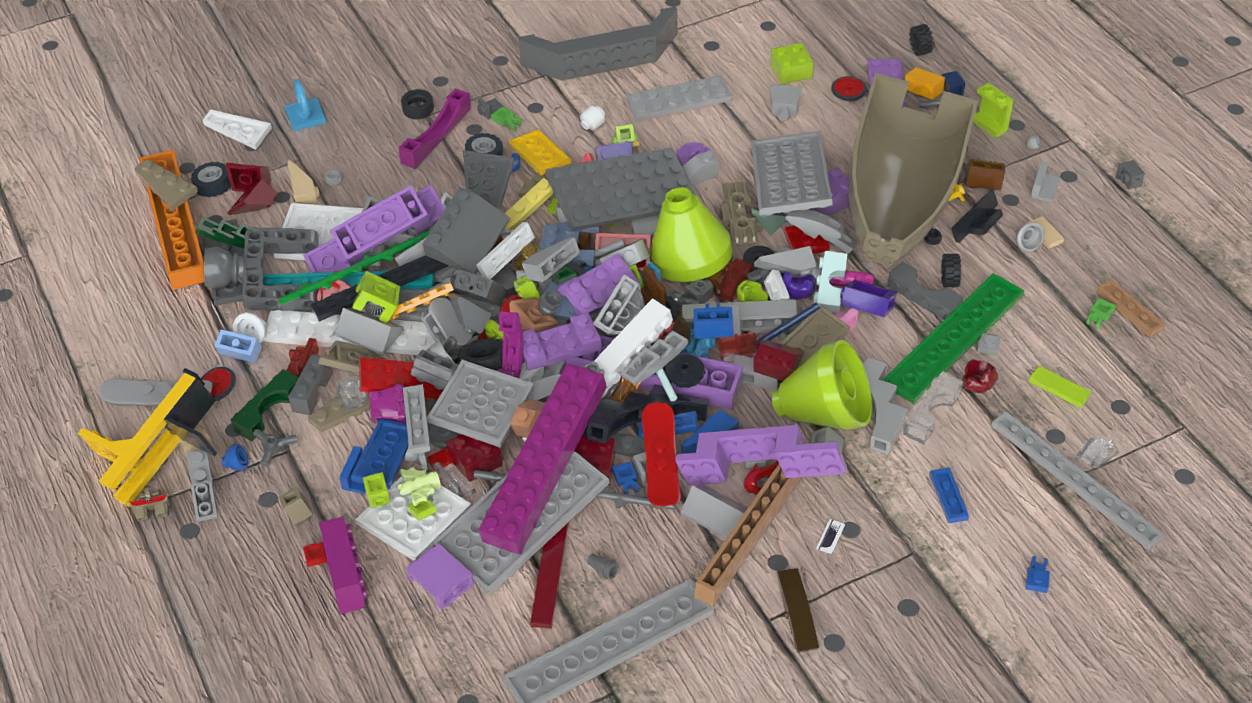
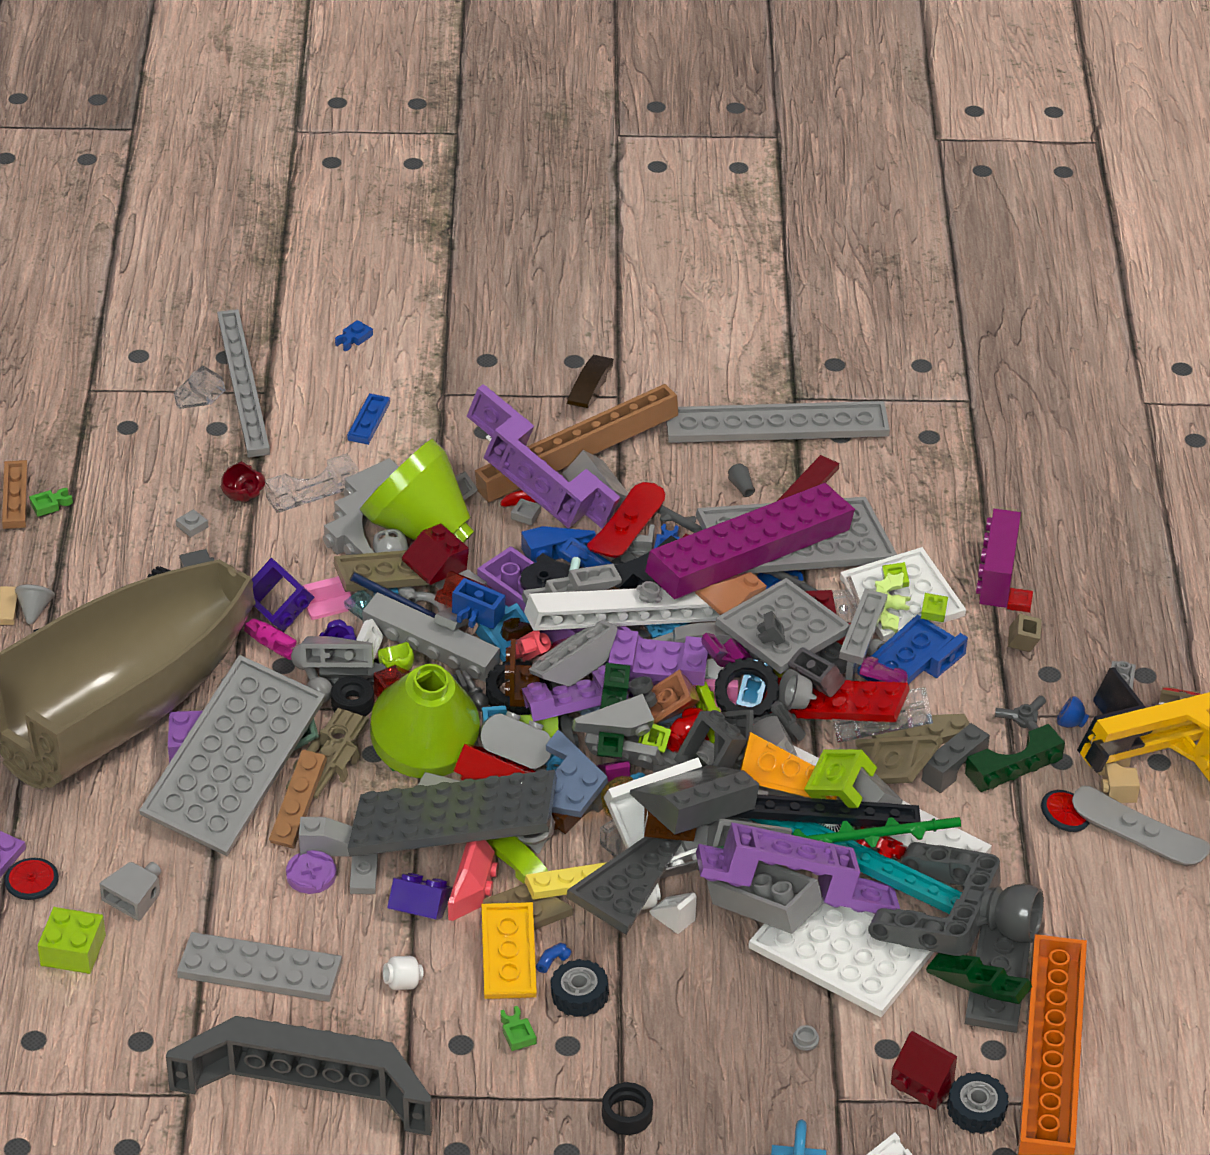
camera: 155 degrees left, 5 degrees down
dark tan wing [134,159,198,211] -> none
light blue brick [214,330,262,364] -> none
dark red slope [227,179,277,215] -> none
white hair [233,312,267,343] -> none
clear red panel [286,338,319,377] -> none
tan slope [287,160,320,205] -> none
magenta arch [398,88,471,169] -> none
medium lavender panel [406,543,474,610] -> none
dark grey bracket [477,98,504,120] -> none
light grey bar [576,239,625,265] -> none
lime piece [612,124,639,148] -> none
light aqua arch [814,251,848,312] -> none
green plate [882,273,1024,404] -> none
lime tile [1029,366,1091,408] -> none
none -> medium nougat plate [269,749,327,849]
none -> dark grey tile [757,611,785,645]

